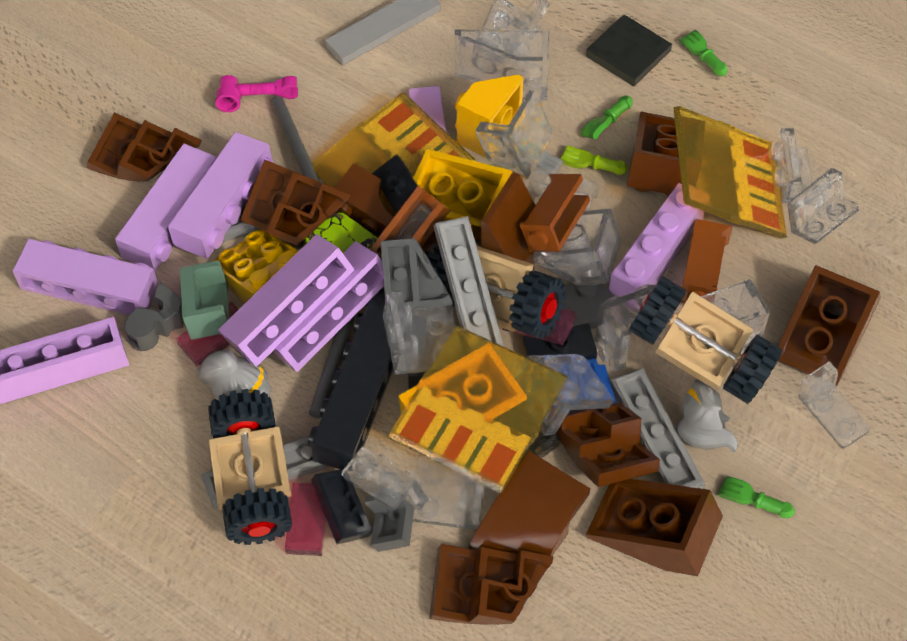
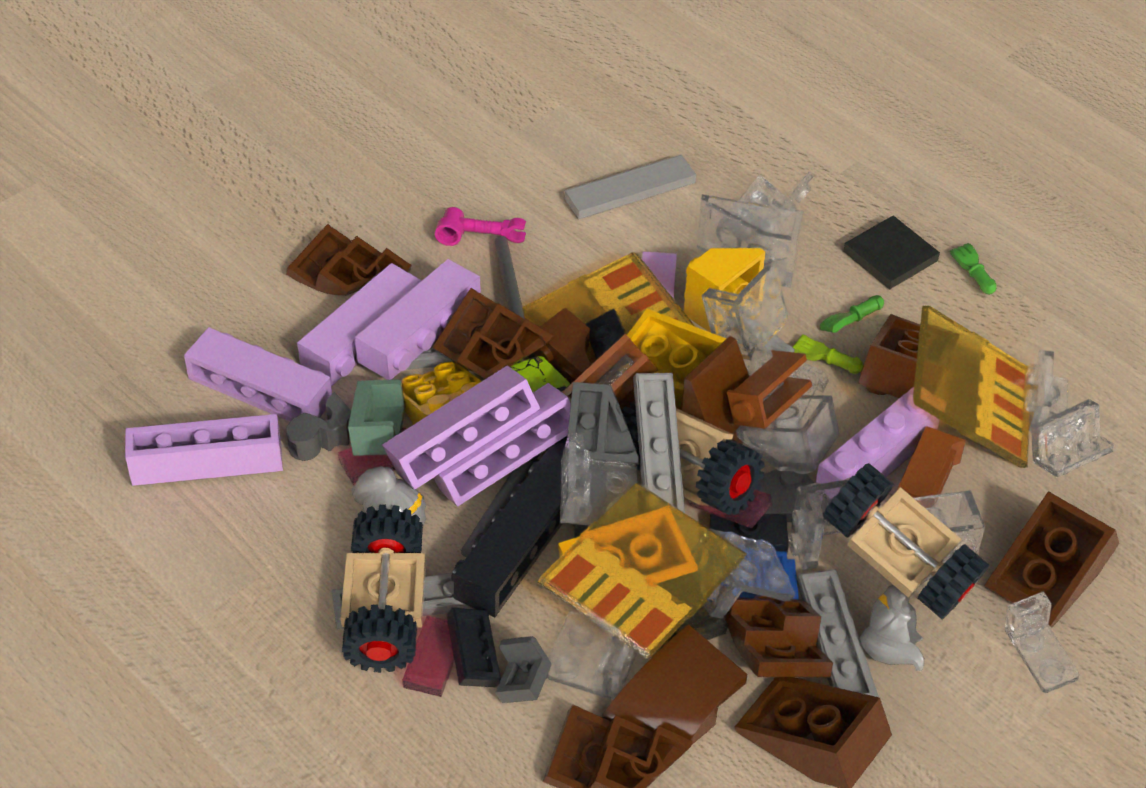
camera: 10 degrees right, 10 degrees down
clear bracket [341,447,429,511] -> none
bright green piece [717,476,795,518] -> none

